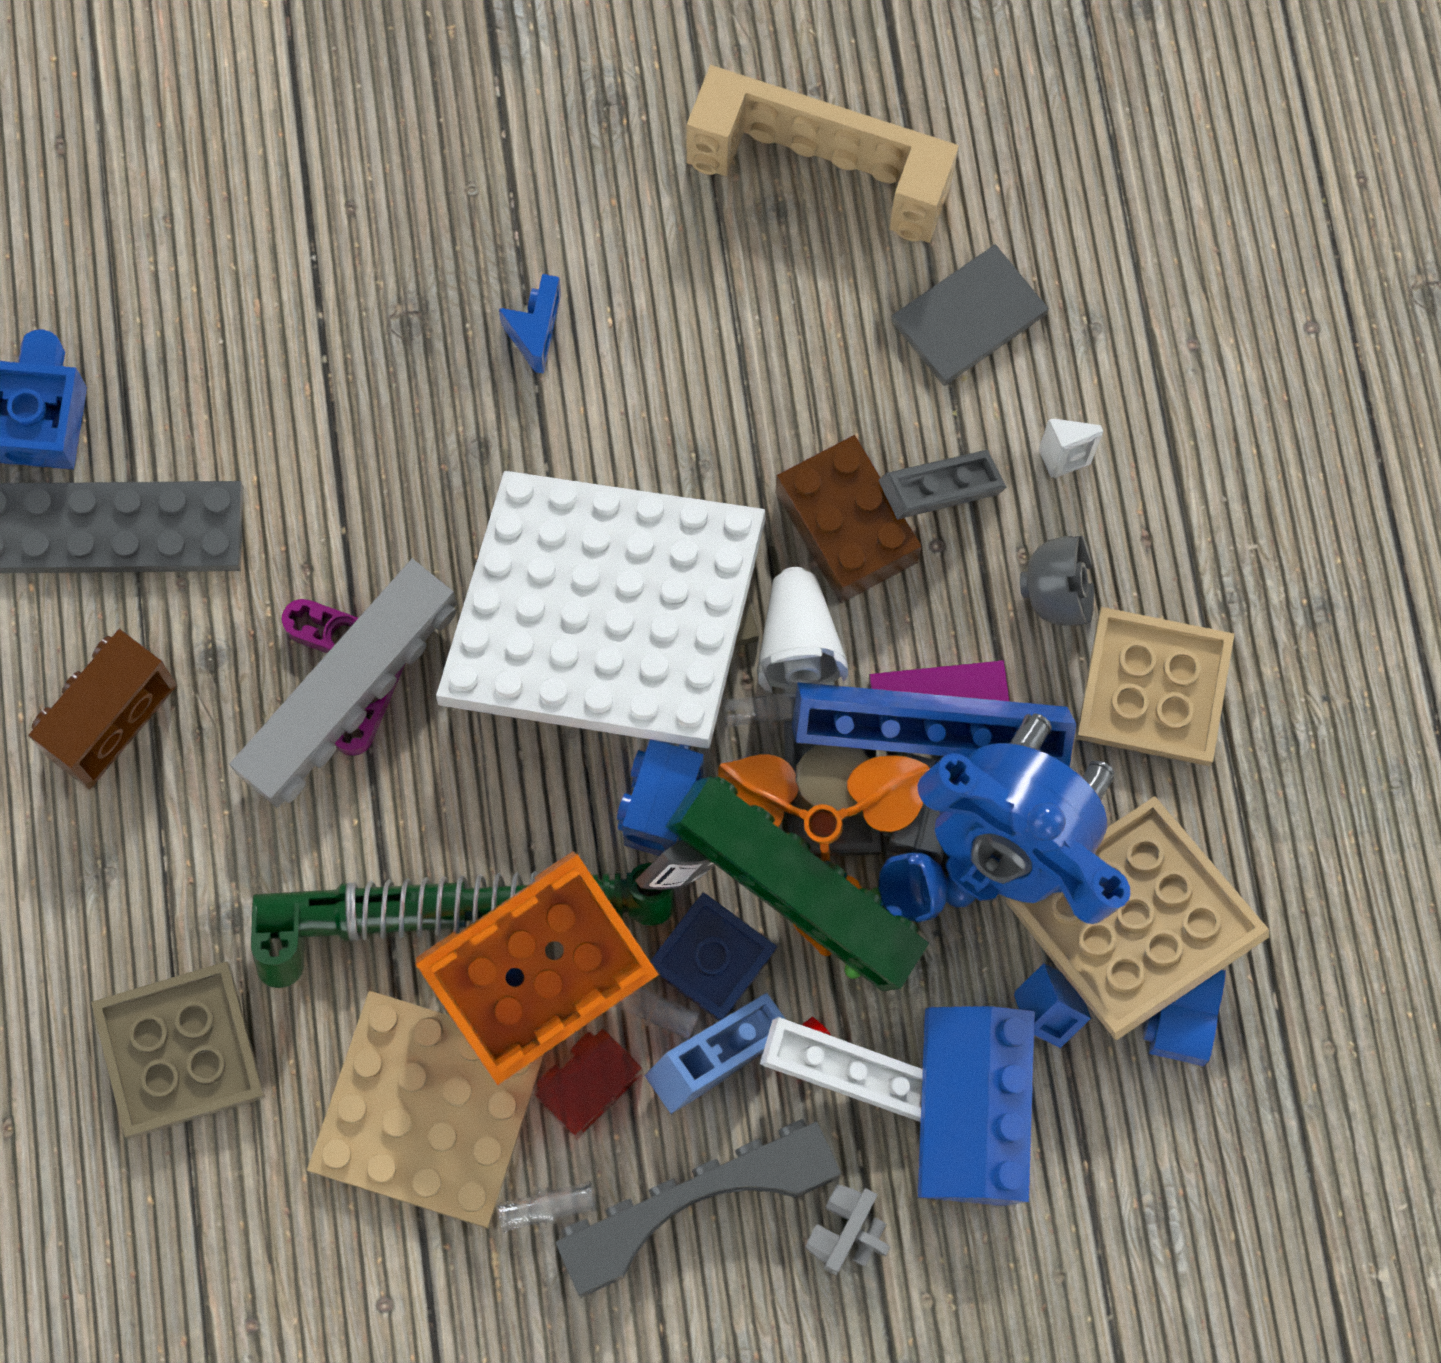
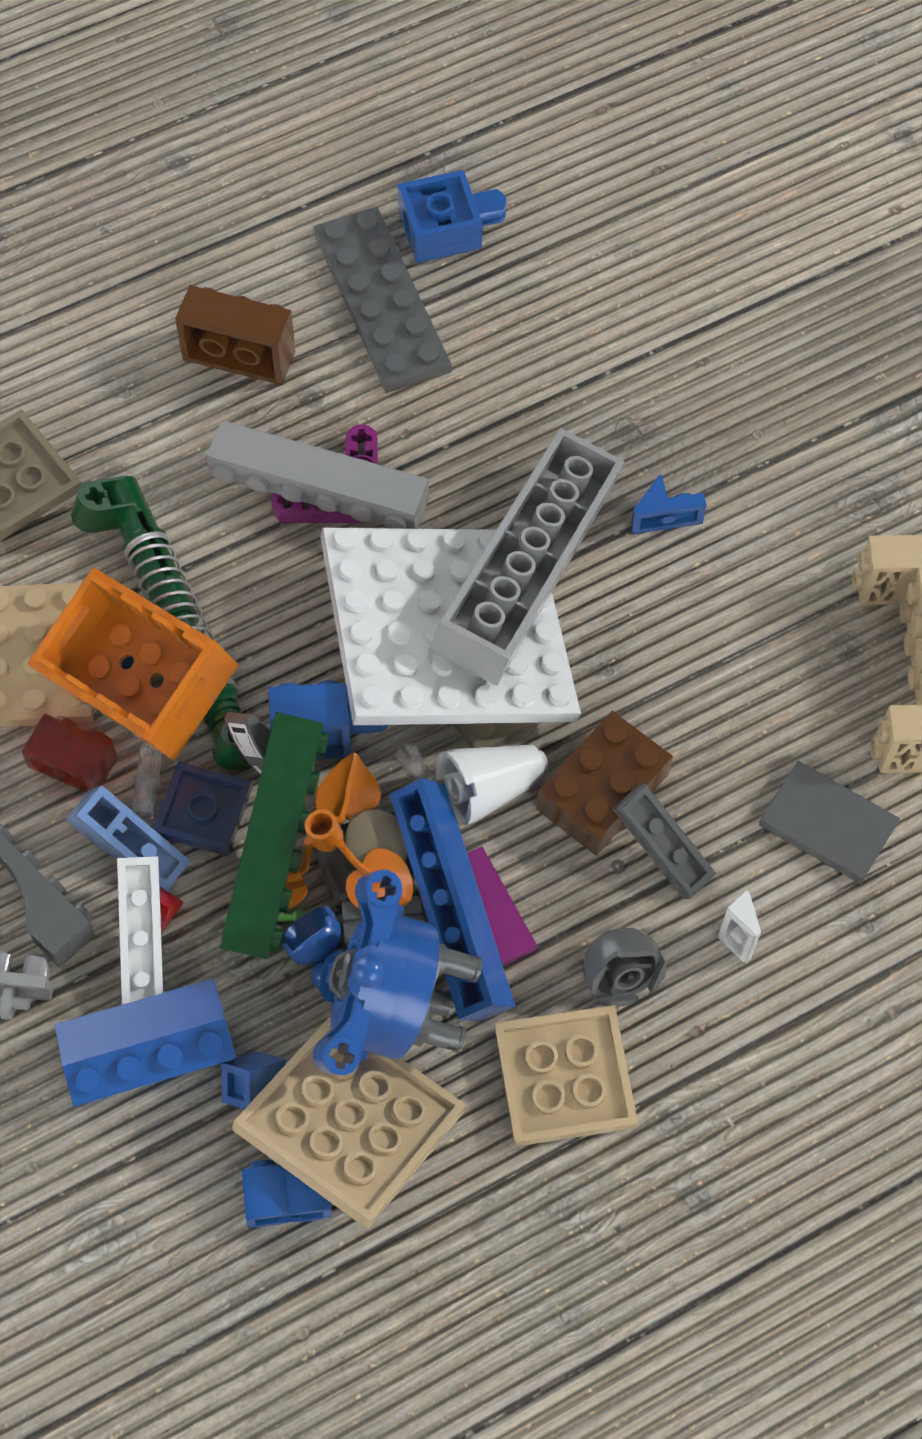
camera: 70 degrees right, 10 degrees down
none -> light grey brick [428,428,625,686]

